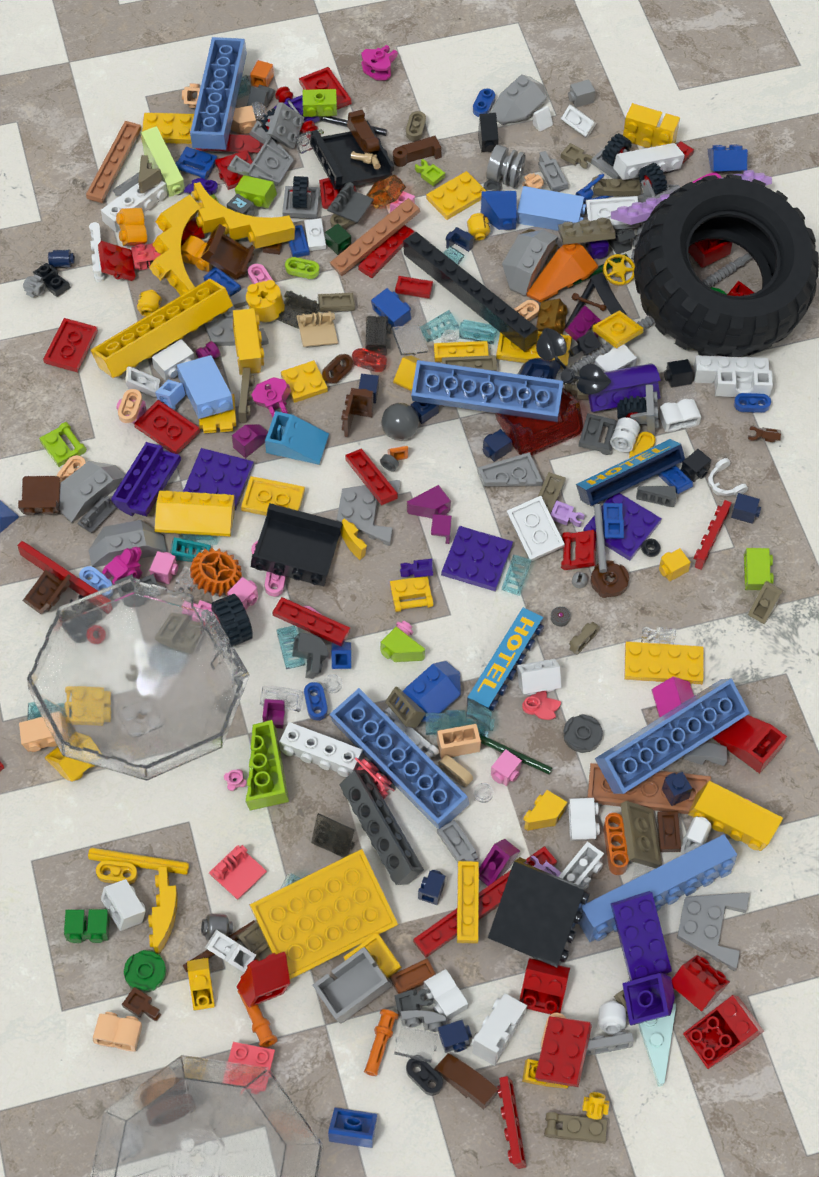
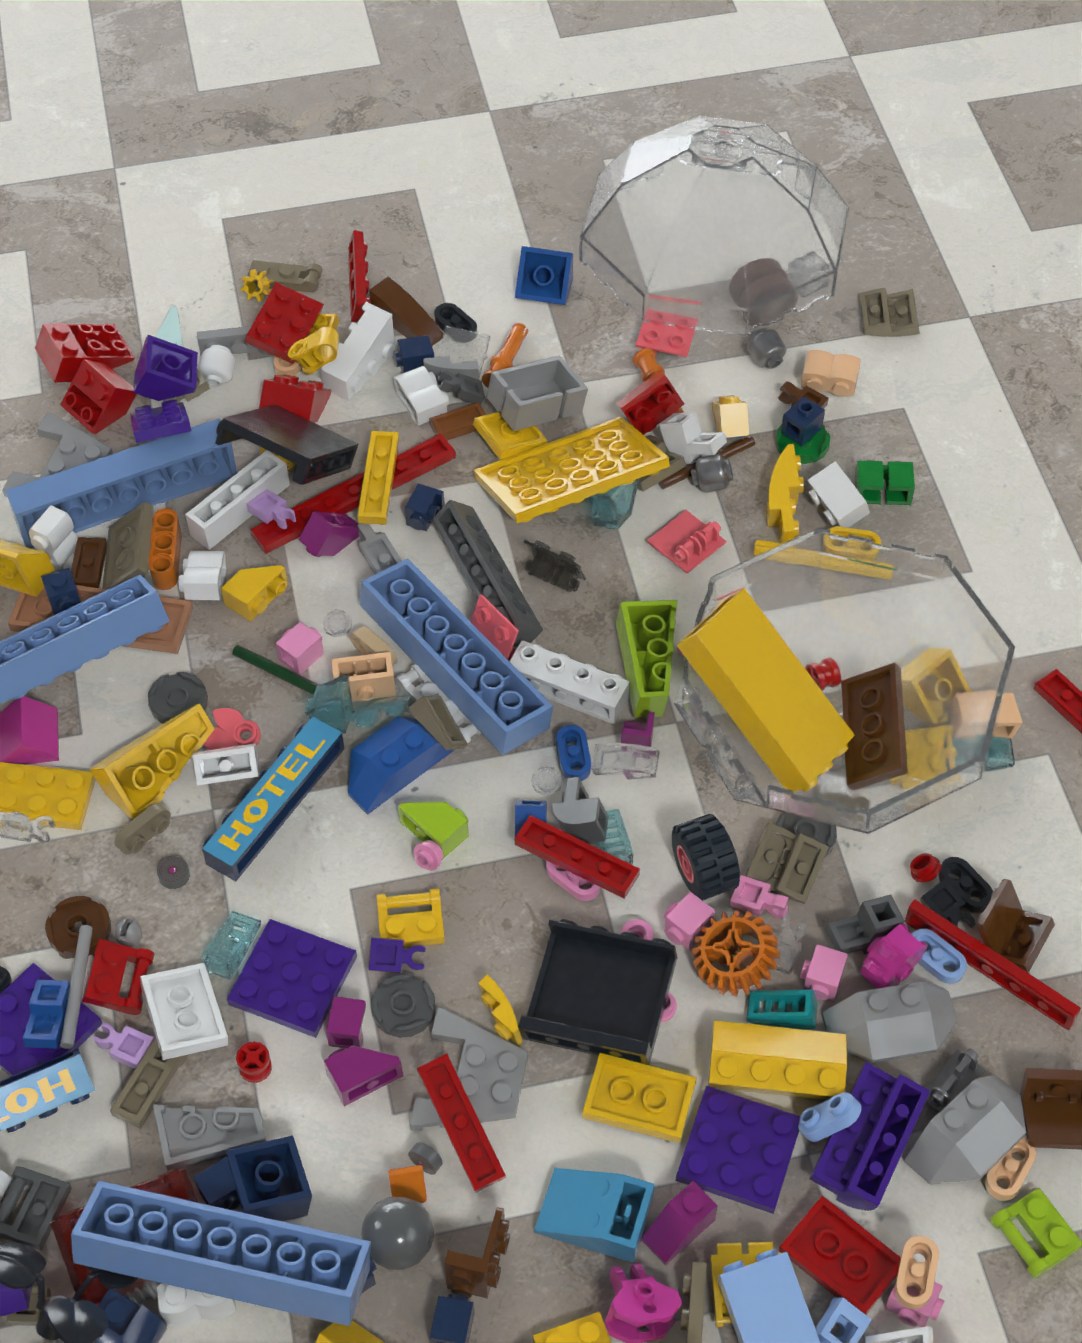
camera: 175 degrees left, 5 degrees down
none -> yellow wedge [90,703,215,820]
none -> dark blue slope [226,1135,312,1222]
none -> red wheel [236,1041,272,1083]
none -> yellow piece [288,327,339,375]
none -> dark grey tile [371,974,436,1038]
none -> yellow brick [677,588,855,795]
none -> flat silver head [747,328,787,369]
none -> dark blue brick [781,396,825,446]
none -> light blue plate [798,1092,861,1142]
none -> red wheel [805,657,841,691]
none -> reddish brown plate [841,662,908,790]
none -> dark tan slope [860,288,920,337]

